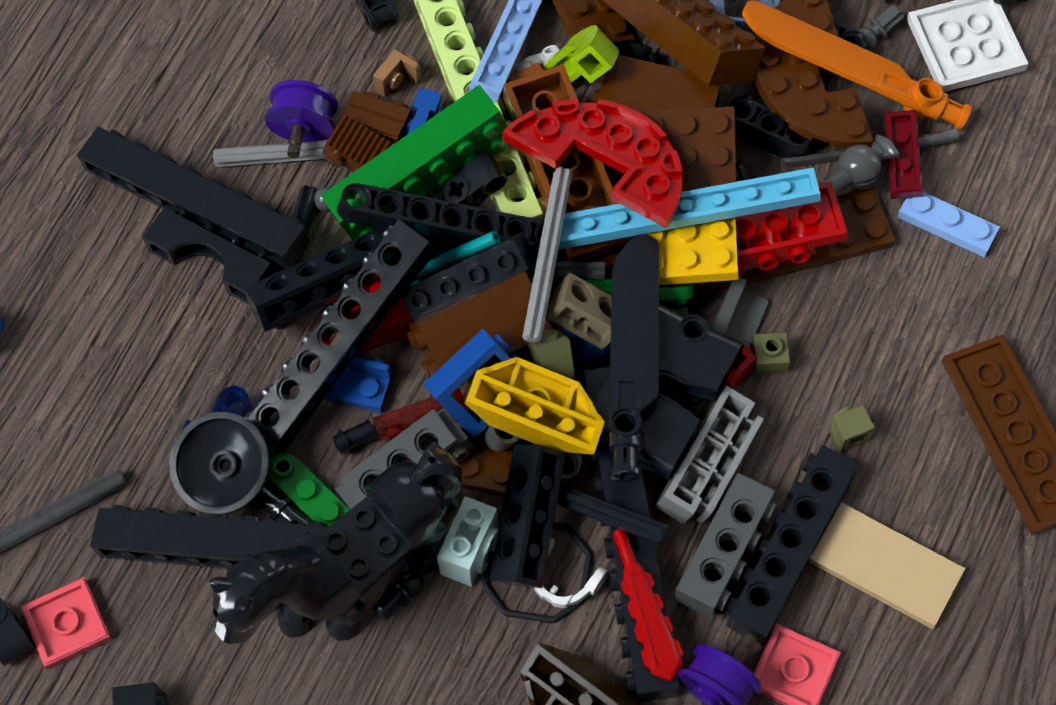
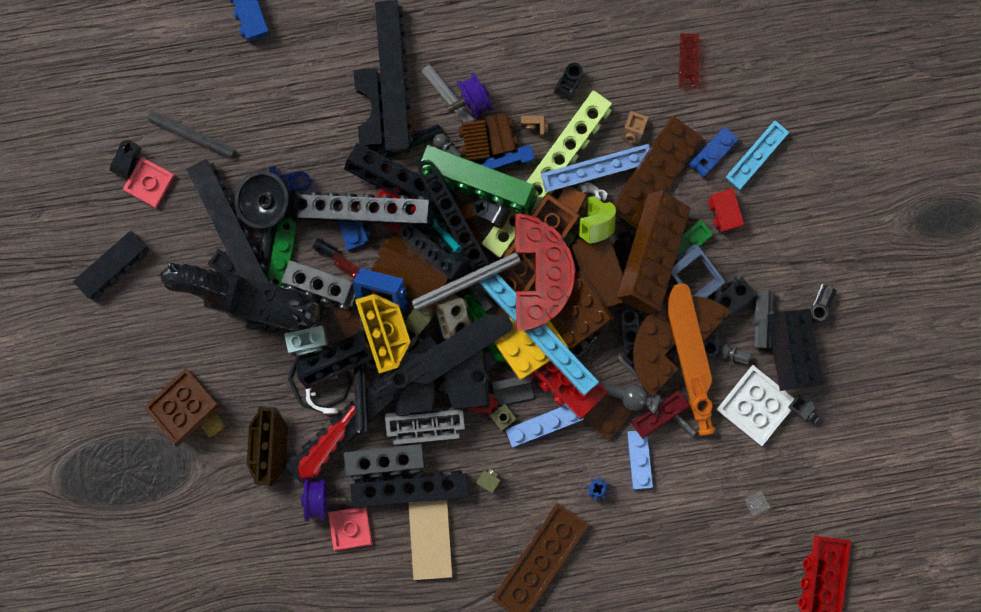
camera: 55 degrees right, 20 degrees up
none -> light blue plate [505,406,584,447]
none -> blue gear [586,477,609,501]

